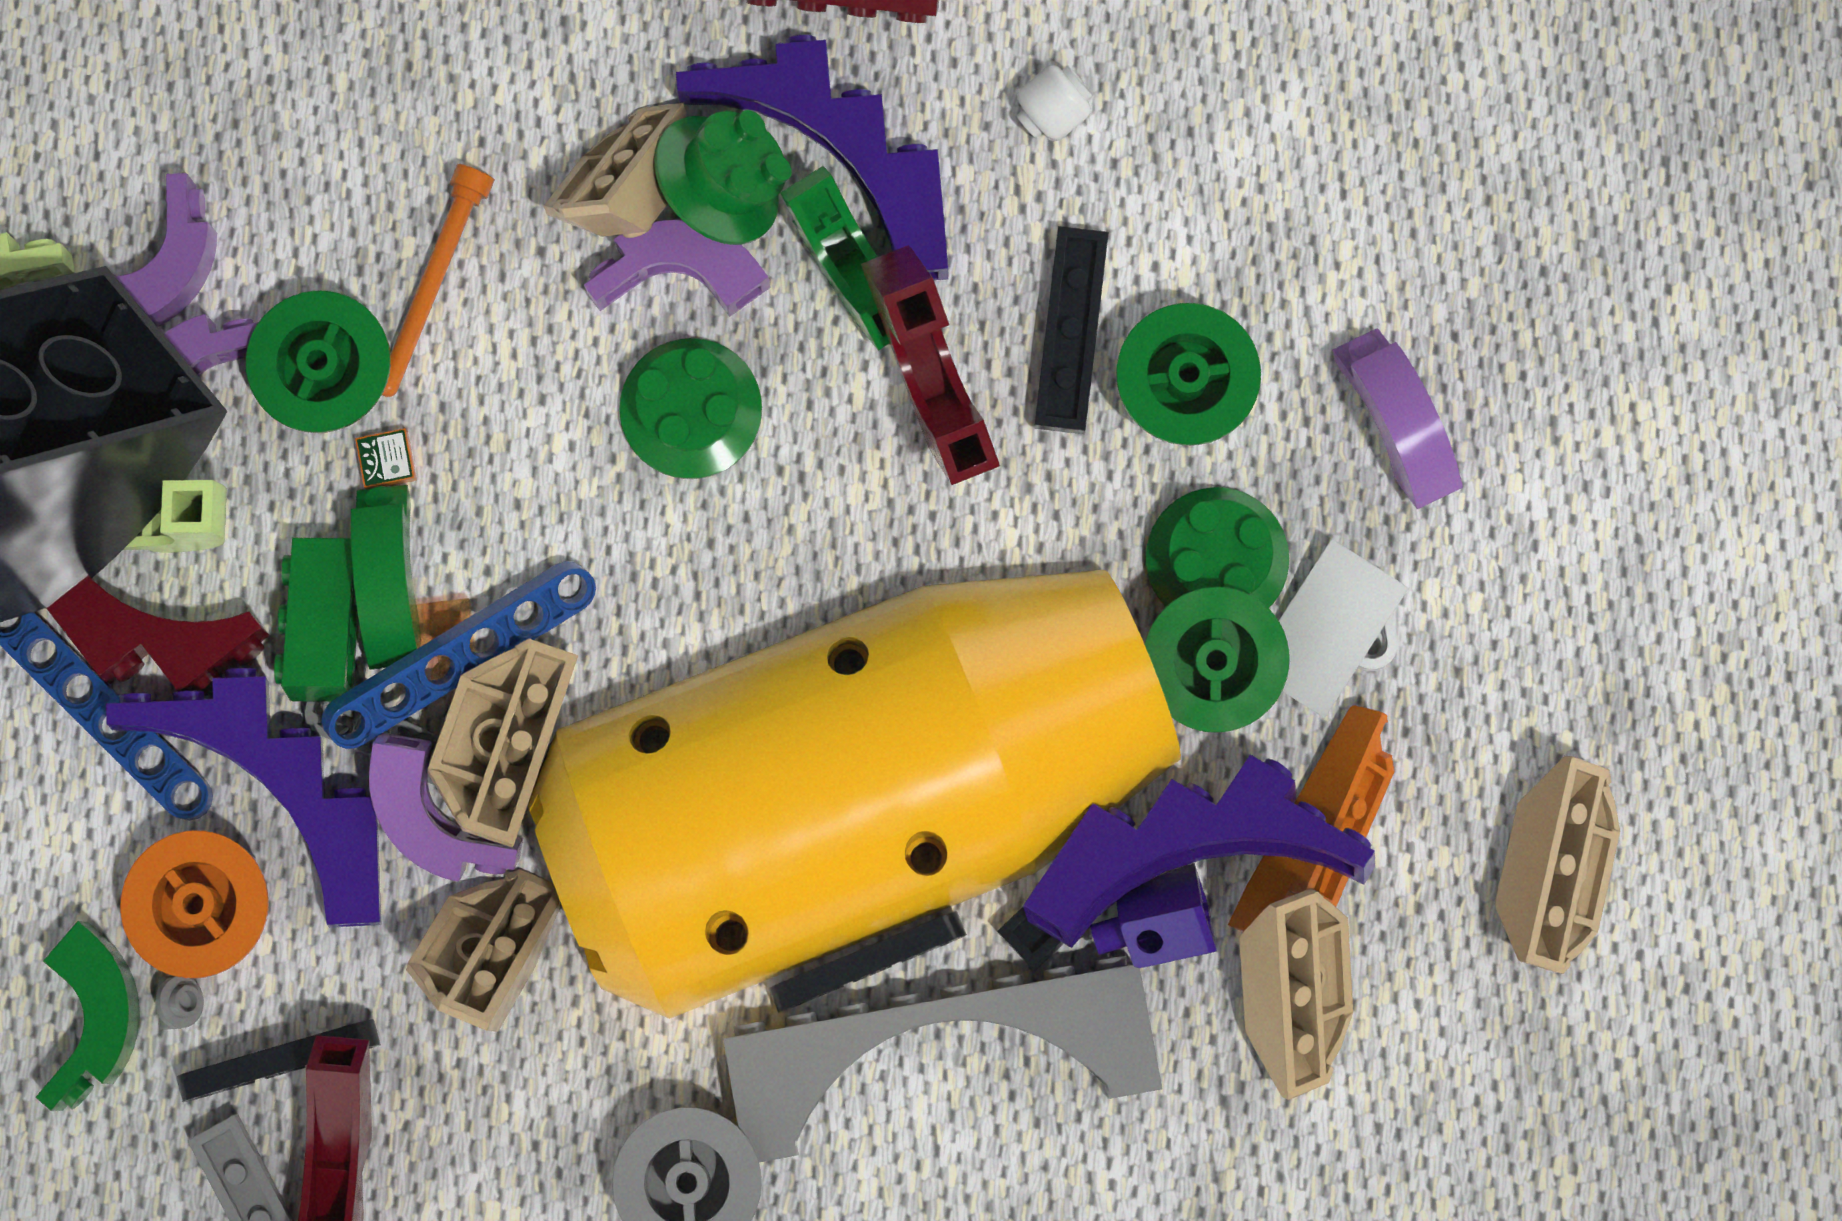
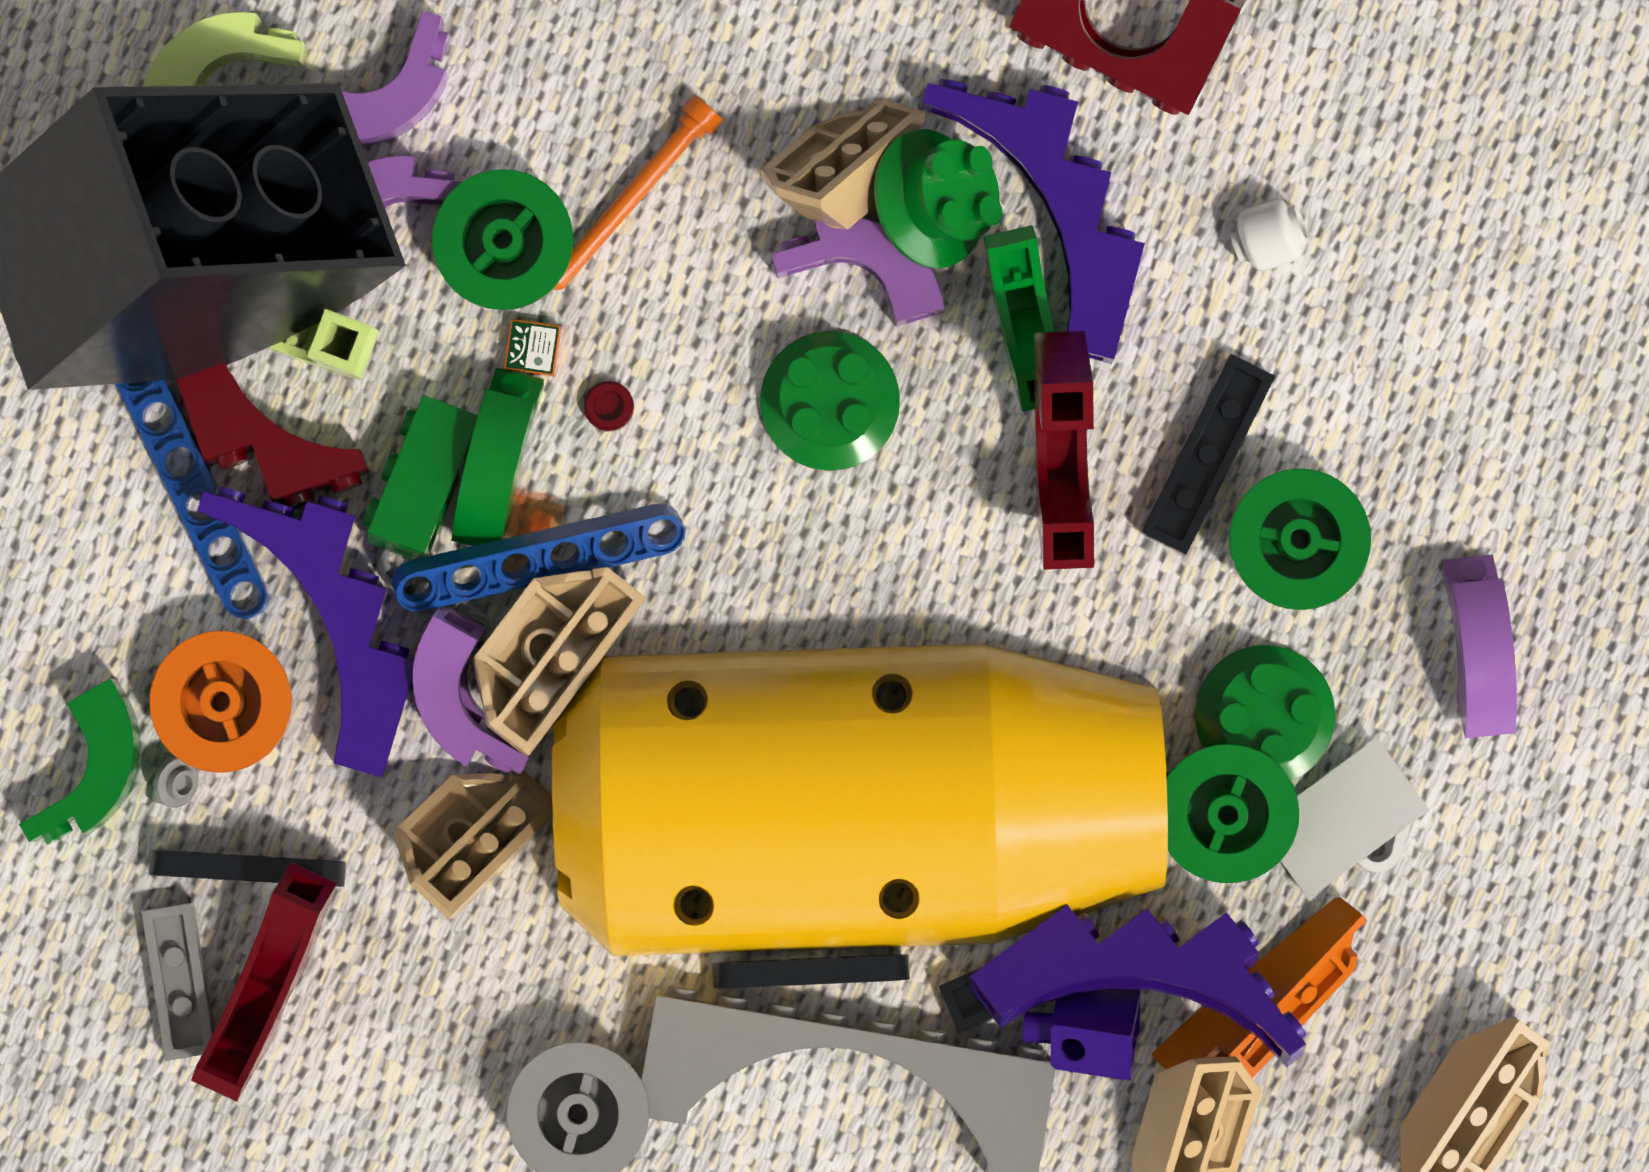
camera: 20 degrees right, 5 degrees up
none -> dark red tile [584,381,634,432]

